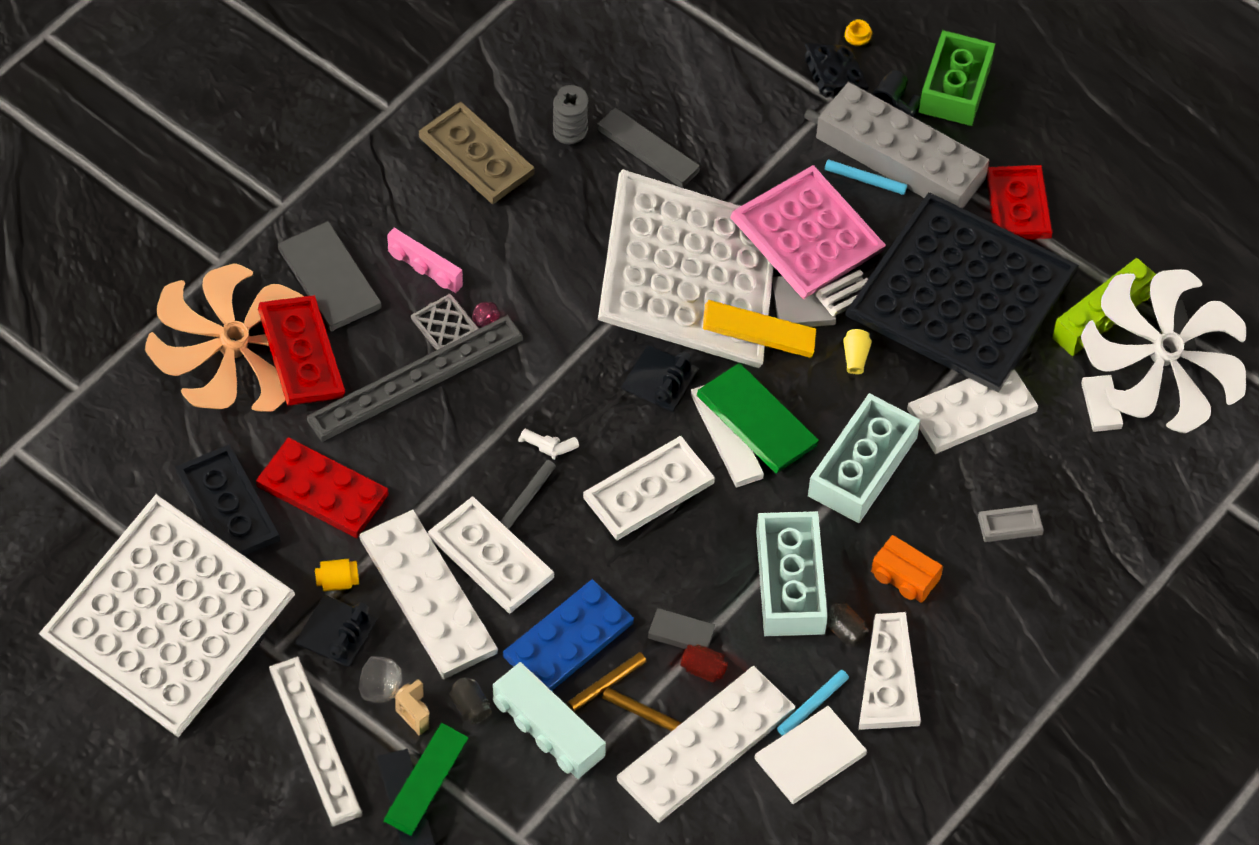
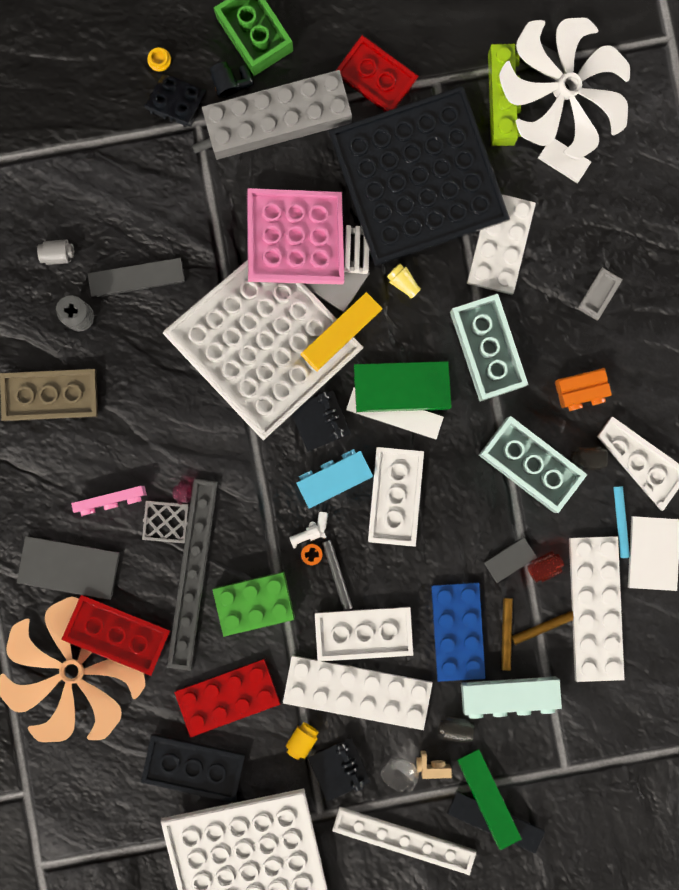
camera: 45 degrees left, 30 degrees up
medium azure bar [825,159,907,195] -> none
none -> light grey brick [37,239,74,265]
none -> bright green brick [212,571,295,637]
none -> medium azure brick [296,449,373,509]
none -> orange bush [301,544,323,565]

